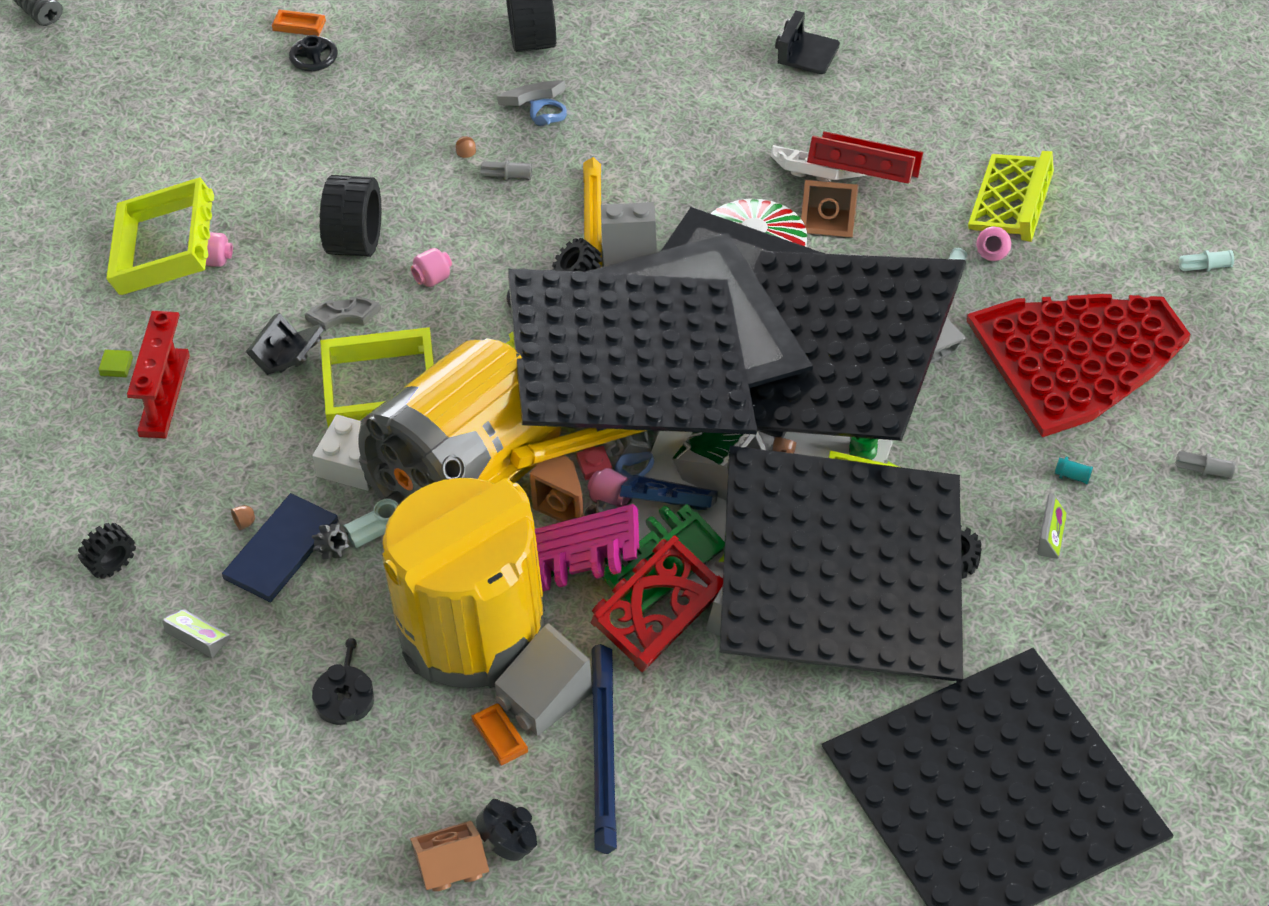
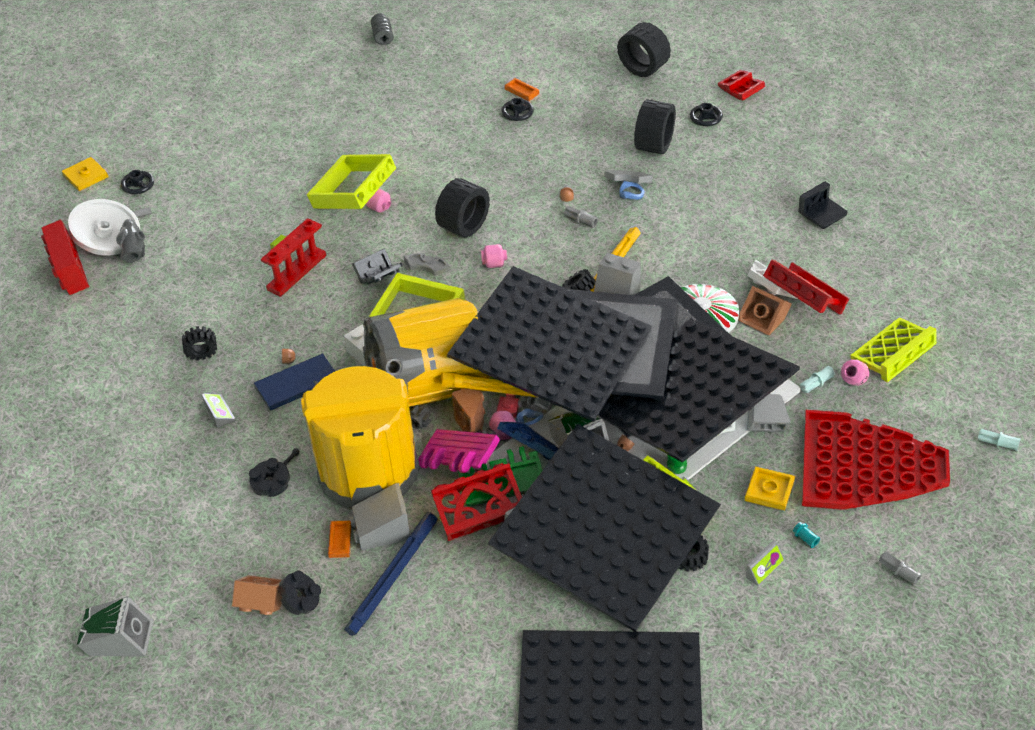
camera: 30 degrees right, 5 degrees down
none -> yellow plate [745,466,795,511]

